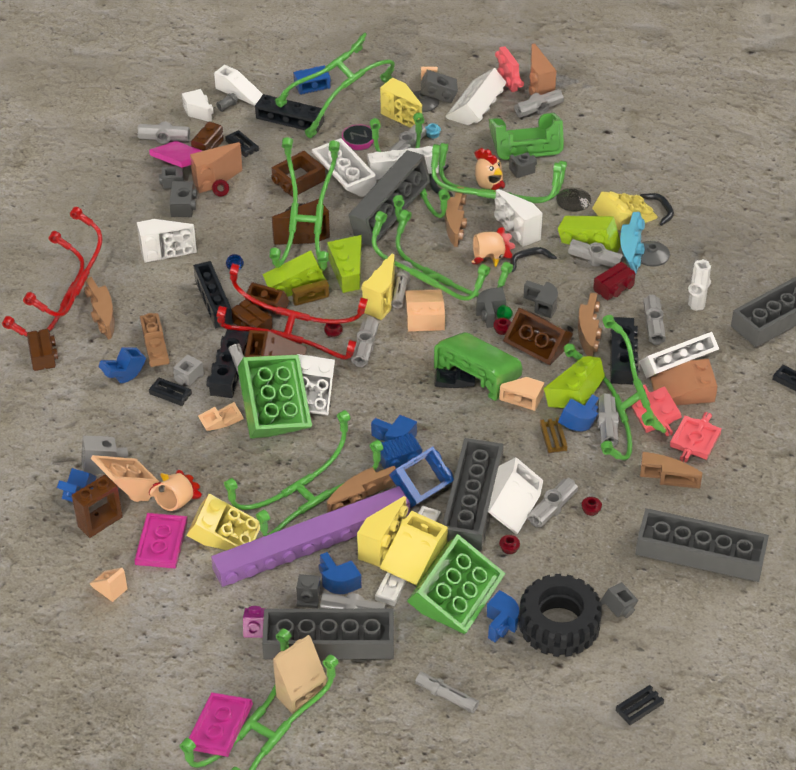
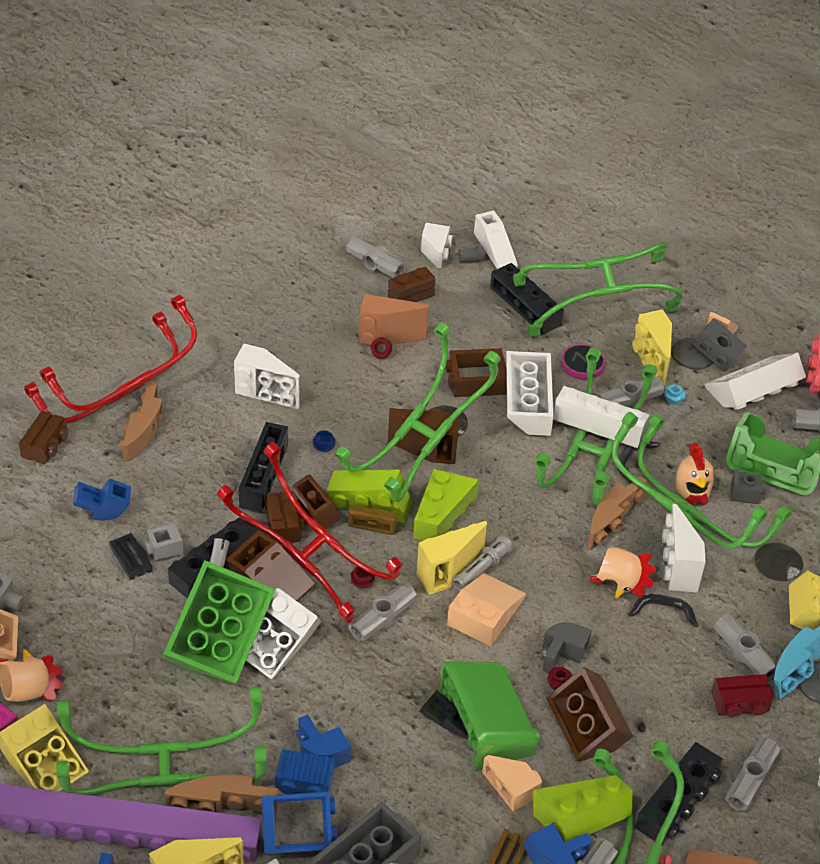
camera: 30 degrees right, 0 degrees up
medium nougat slope [140,313,169,367] -> none
dark pink tile [149,141,202,168] -> none
dark grey brick [159,166,184,189] -> none
dark grey brick [169,181,197,217] -> none
light nougat slope [198,402,244,431] -> none
black tile [225,130,259,158] -> none
blue brick [293,65,331,95] -> none
dark grey brick [349,150,430,247] -> none
bright green bar [372,209,513,301] -> none
green hinge [497,305,513,320] -> none
dark grey brick [523,280,558,318] -> none
lime wedge [557,216,621,253] -> none
medium nougat slope [578,293,602,357] -> none
white brick [639,332,719,379] -> none

